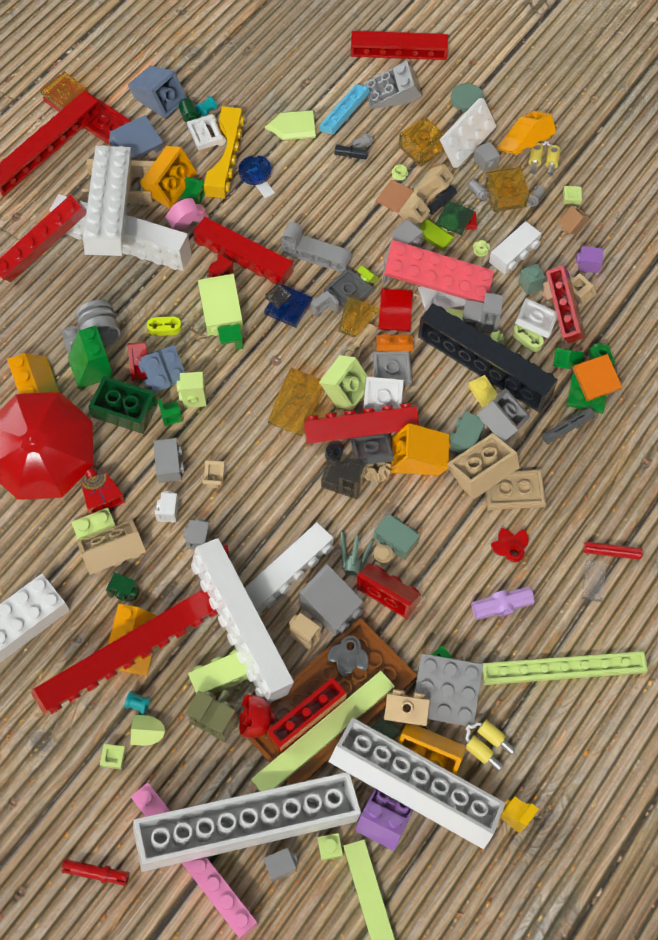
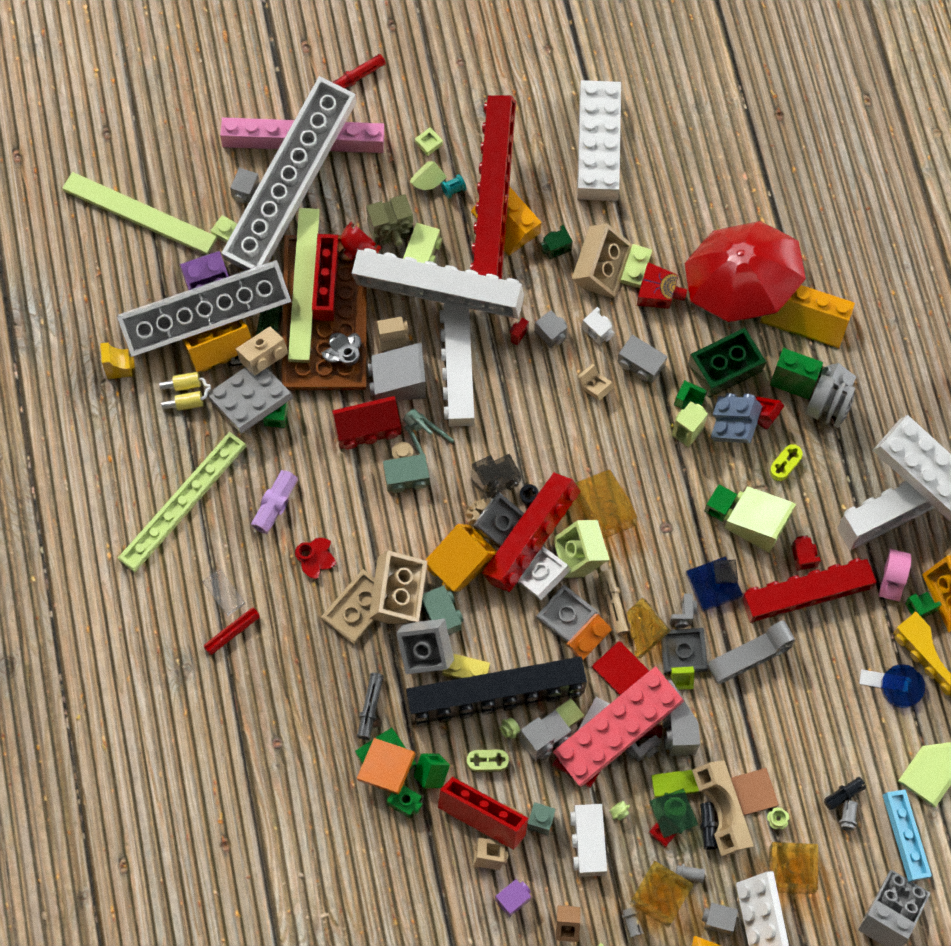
camera: 130 degrees right, 5 degrees up
white plate [515,298,557,338] -> none

